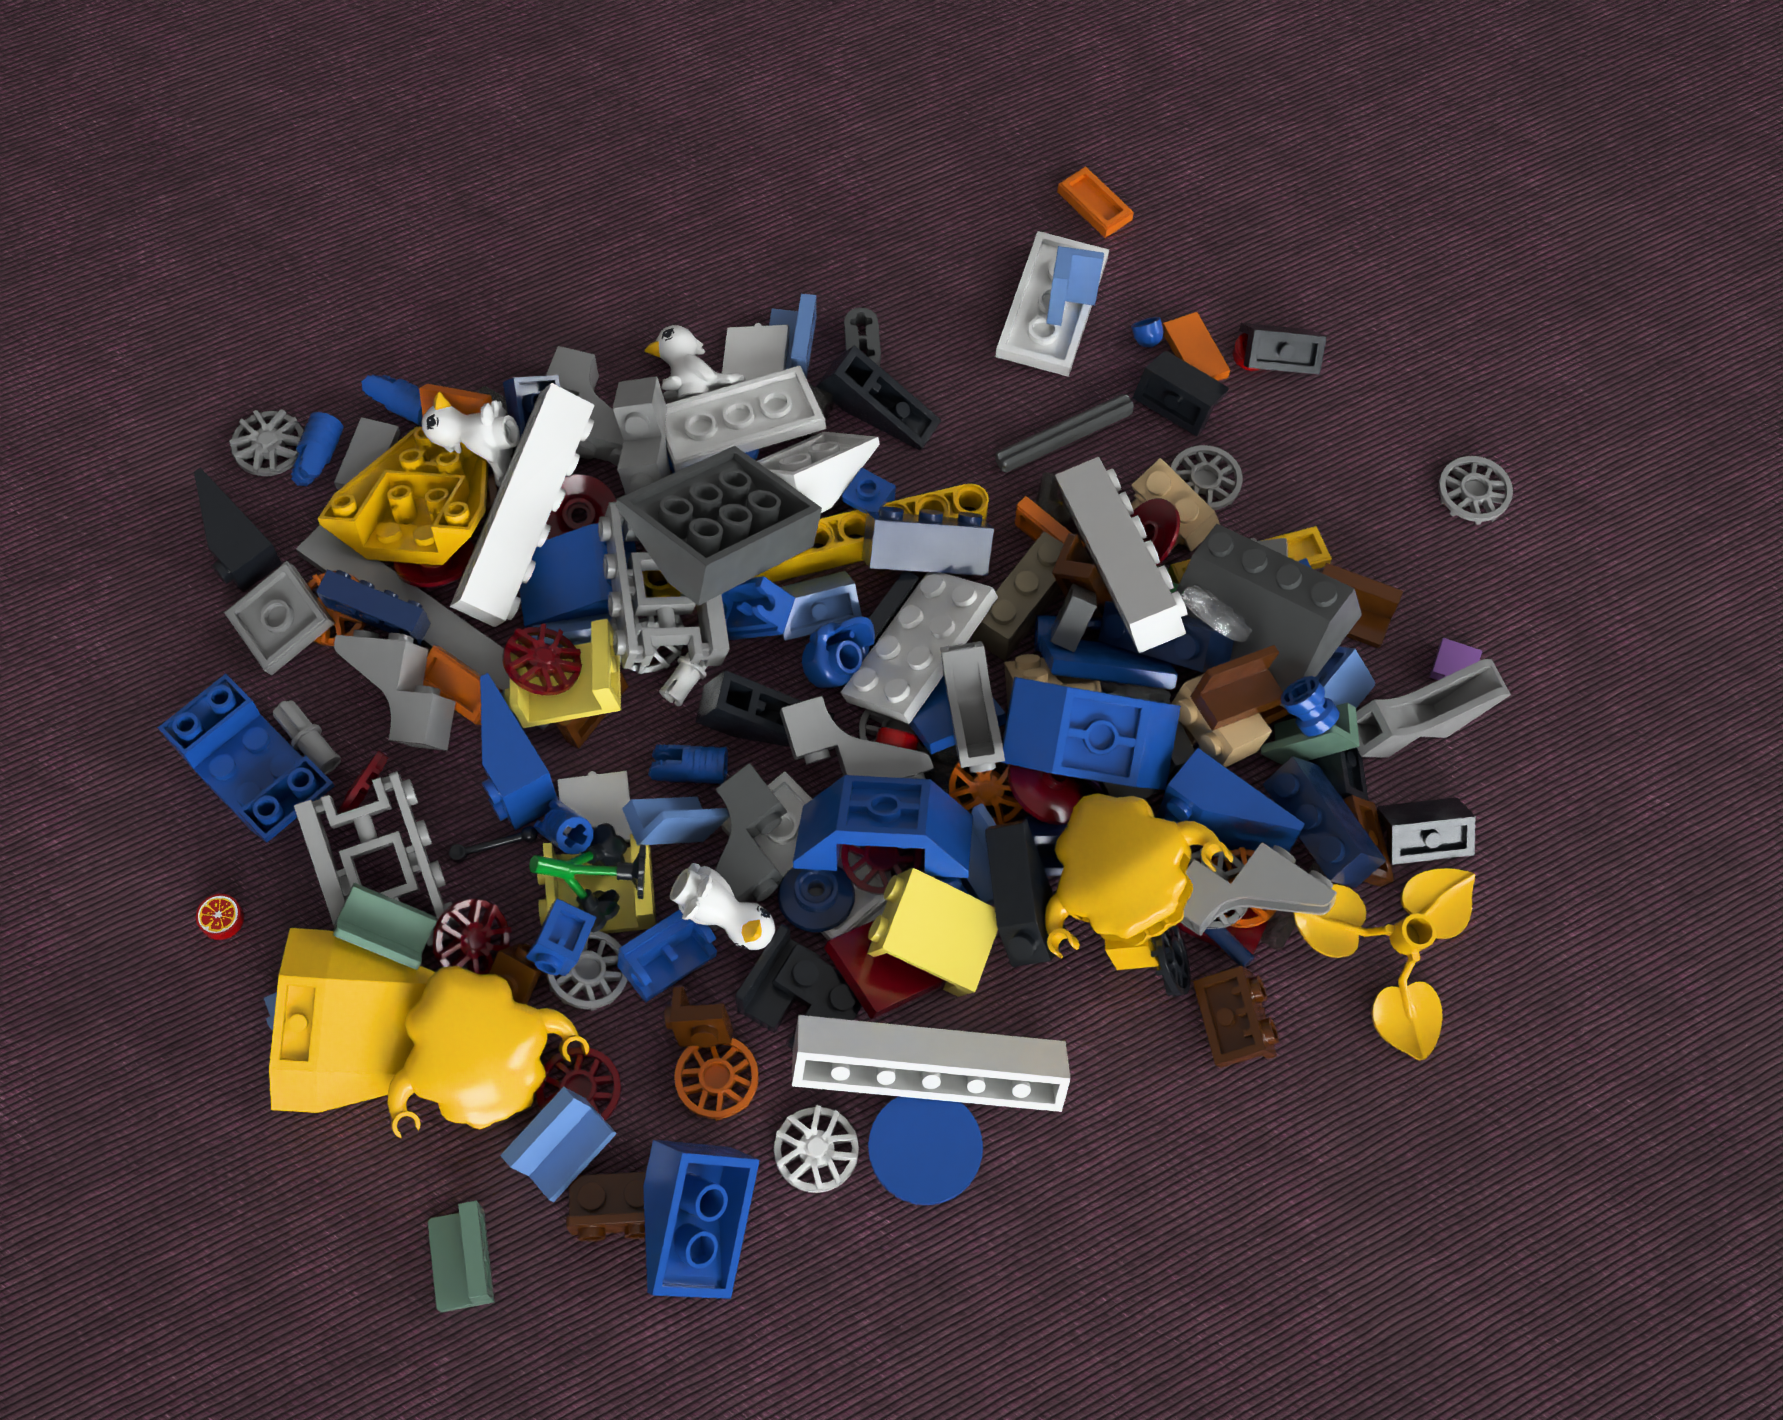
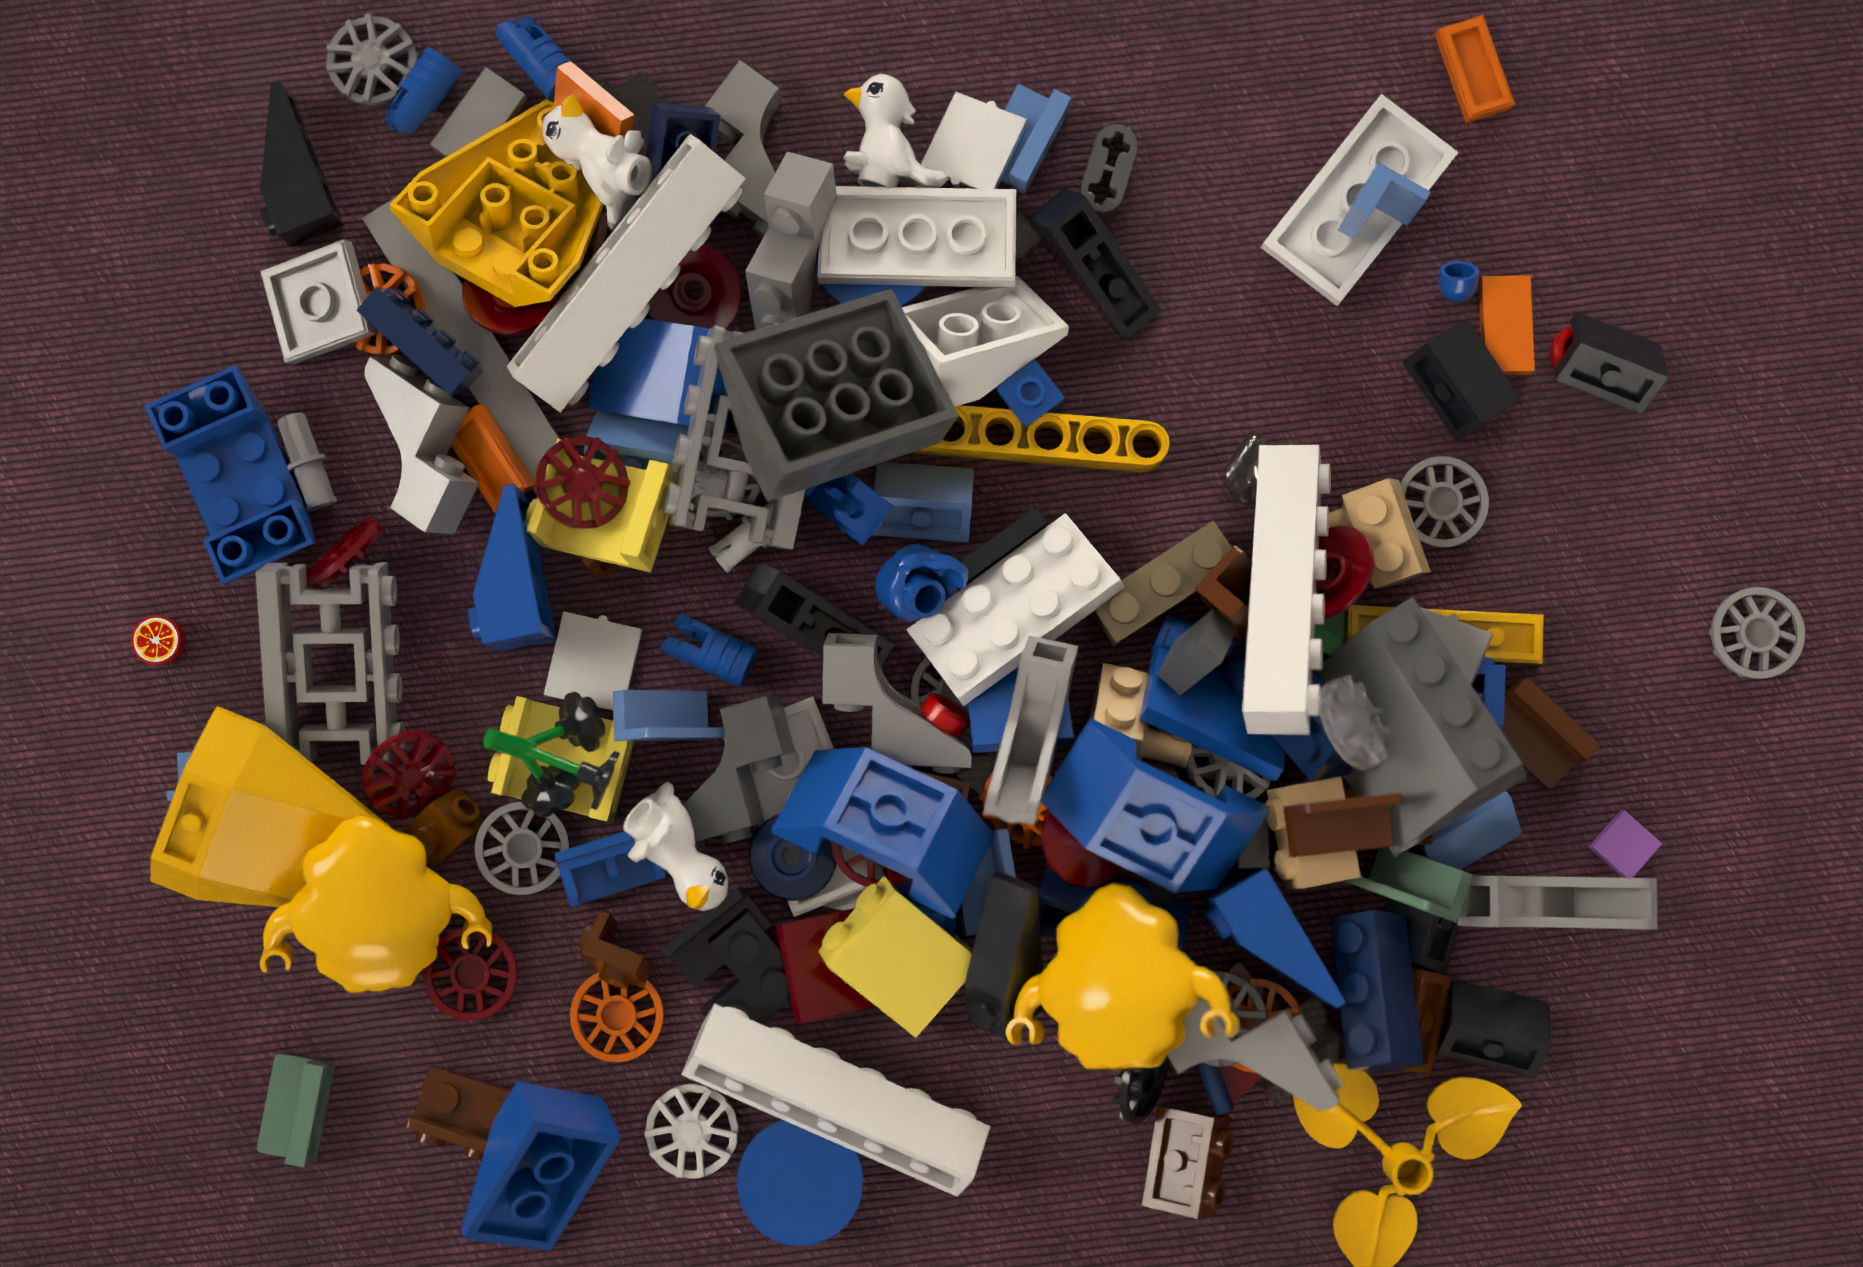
camera: 25 degrees right, 20 degrees up
sand green panel [333,883,437,970] -> none
black hinge [449,826,538,863] -> none
medium blue panel [500,1087,617,1202] -> none
blue bracket [526,898,597,976] -> none
blue hinge [534,799,594,854] -> none
brick [862,506,994,576] -> none
dark grey axle [995,394,1134,473] -> none
orange tile [1015,496,1086,548] -> none
blue wheel [1281,676,1340,737] -> none

